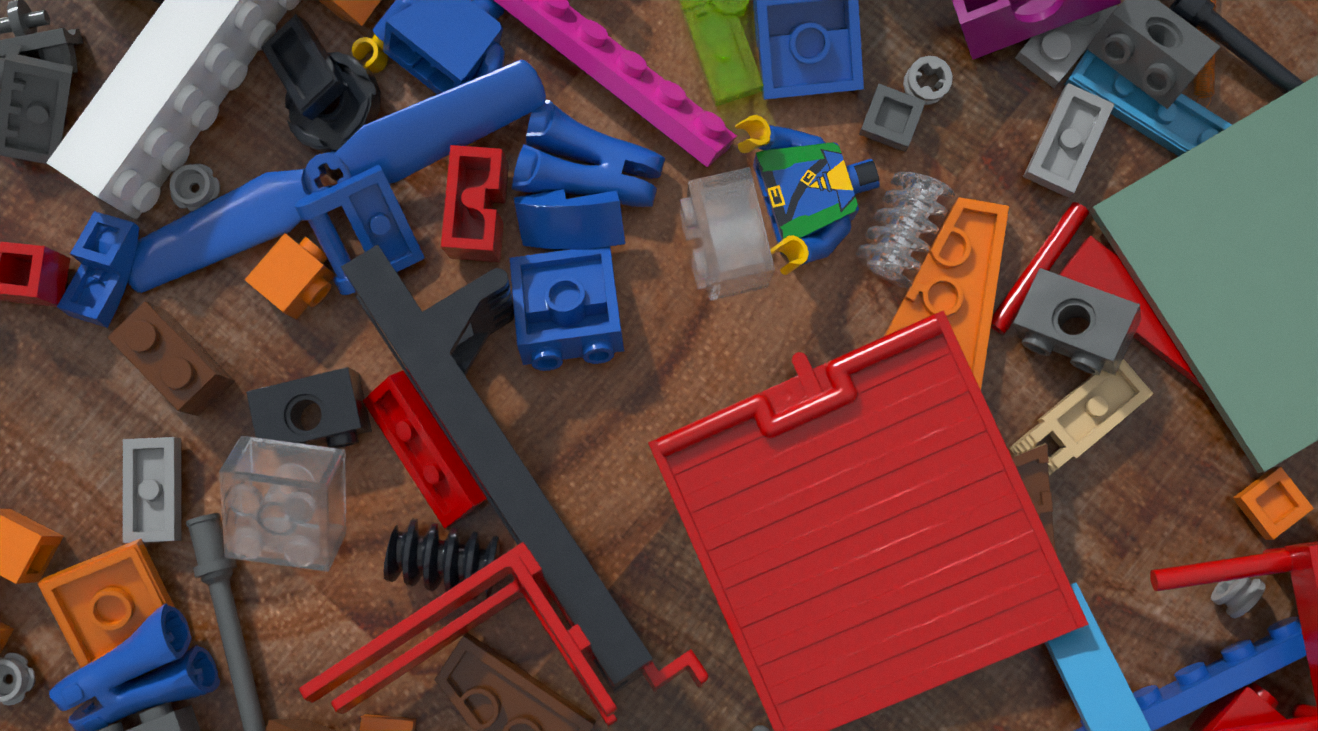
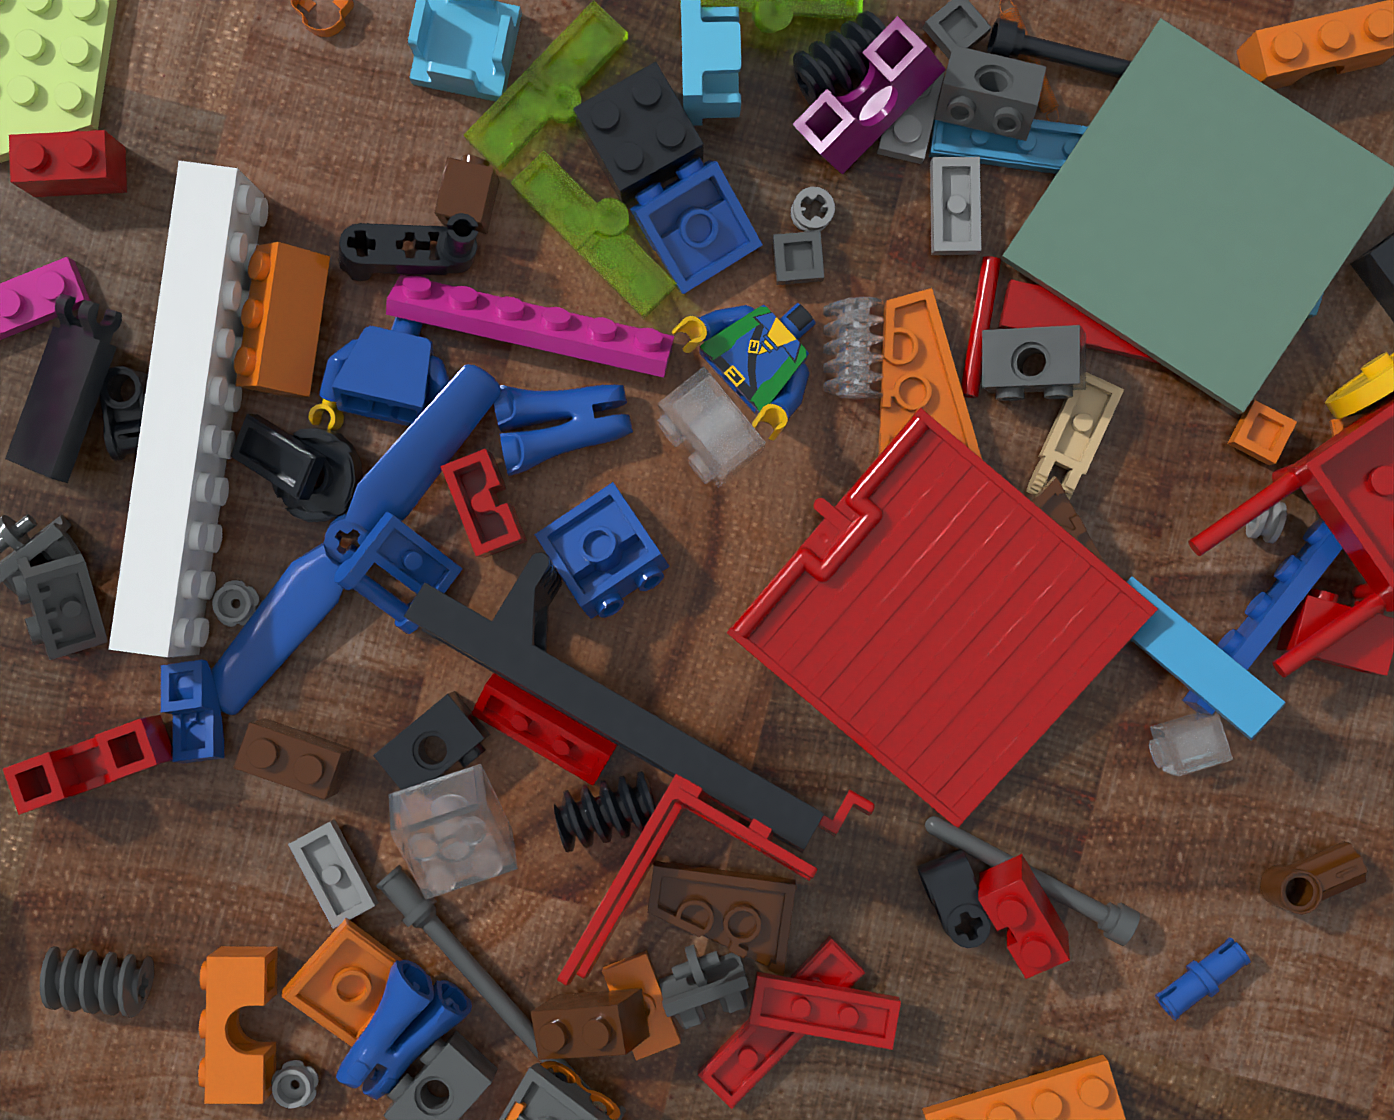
camera: 30 degrees left, 5 degrees up
orange brick [244,233,336,320] -> none
blue slope [514,189,626,249] -> none

